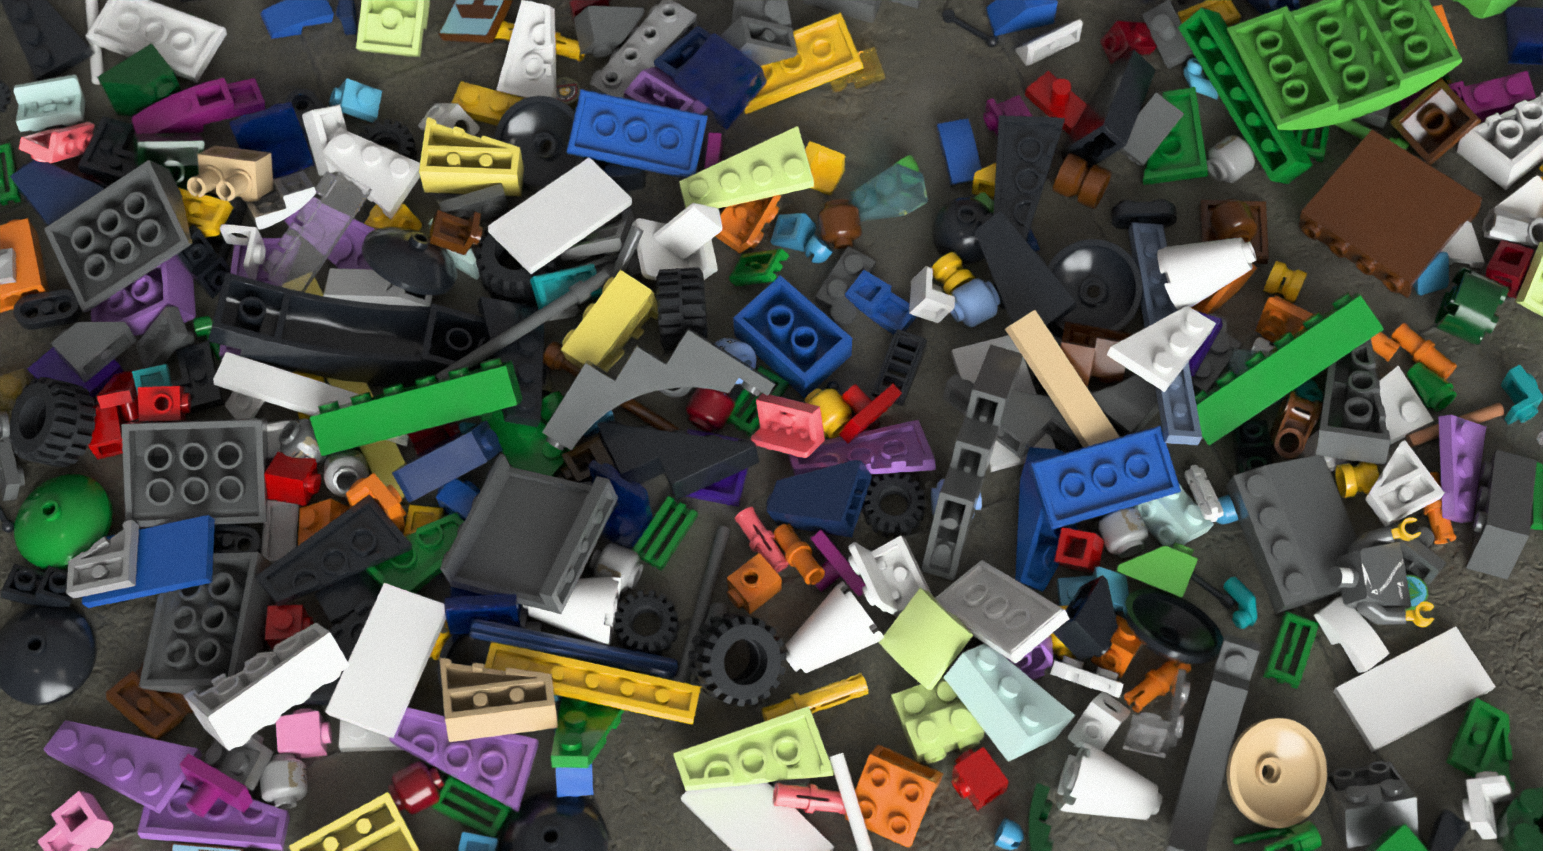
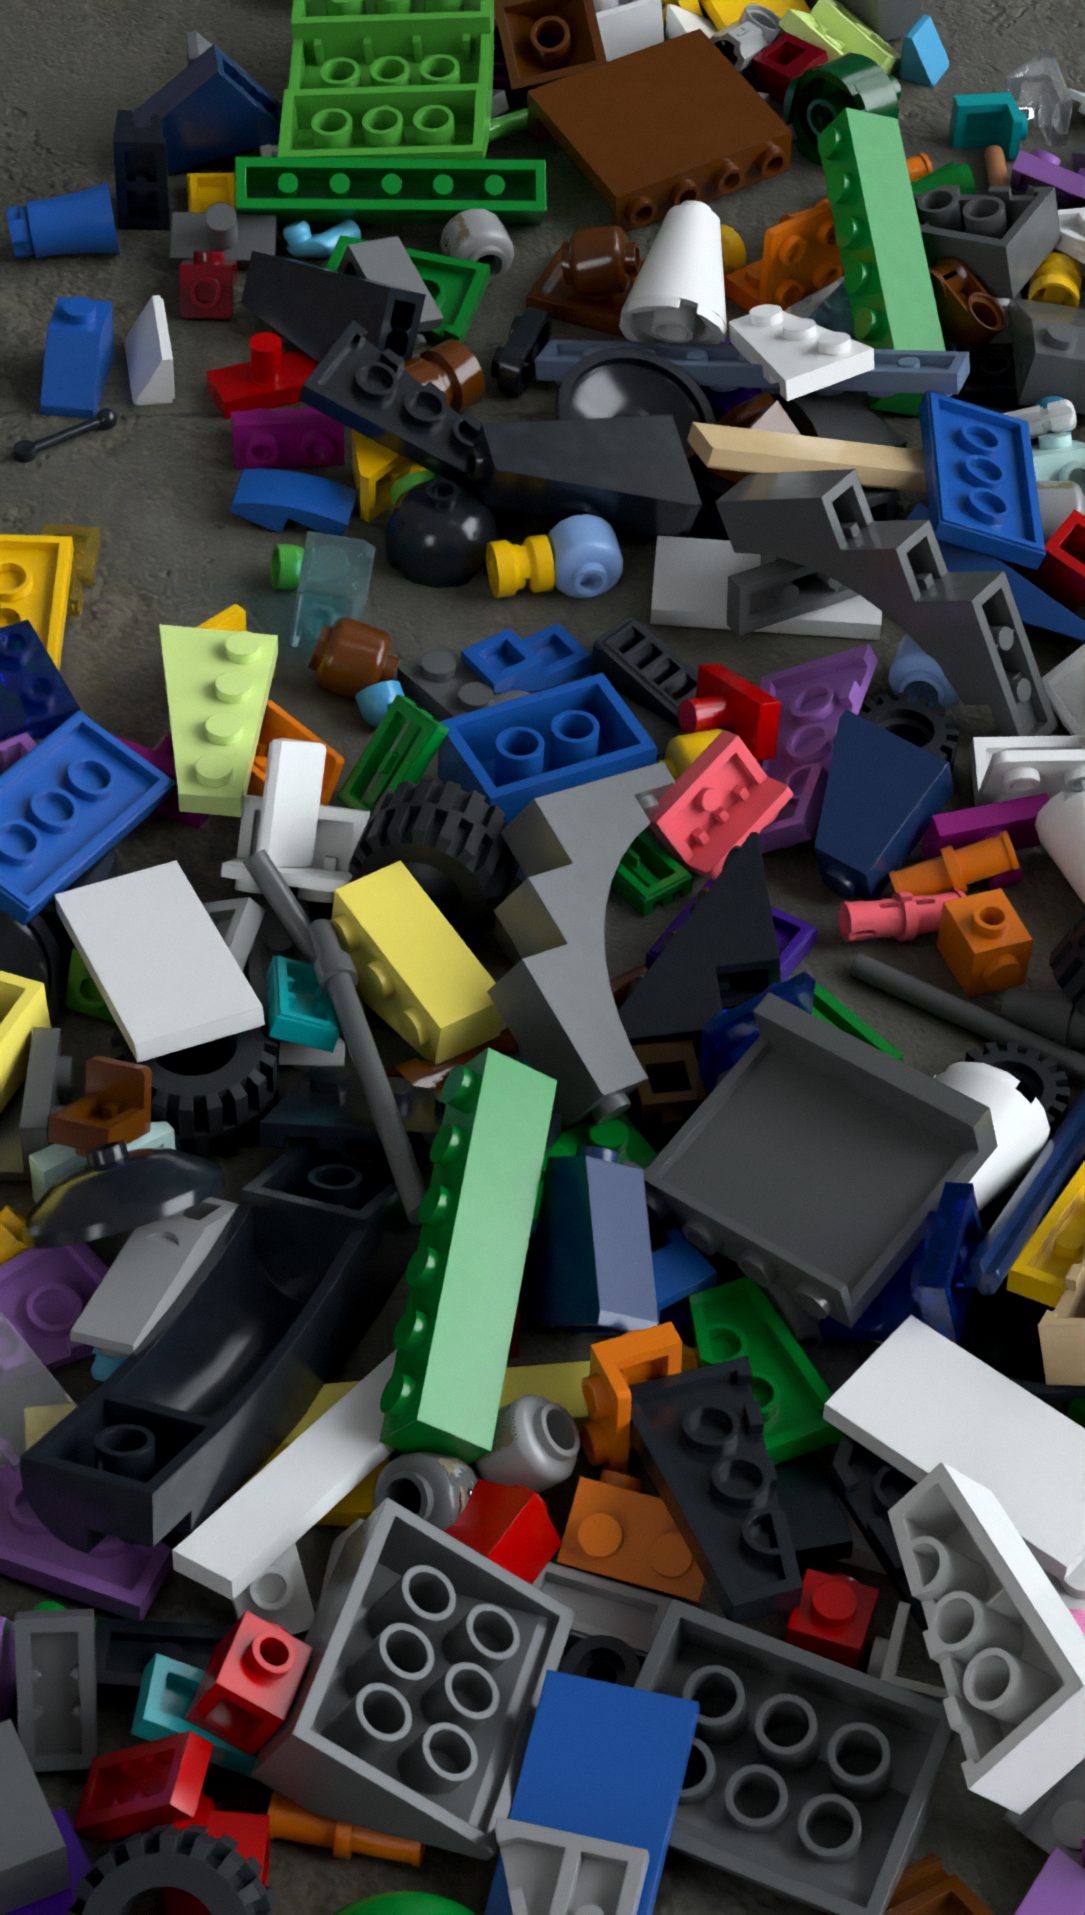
camera: 75 degrees left, 20 degrees down
dark red head [685,388,735,433] -> none
dark azure slope [770,213,816,252] -> none
white panel [909,266,955,323] -> none

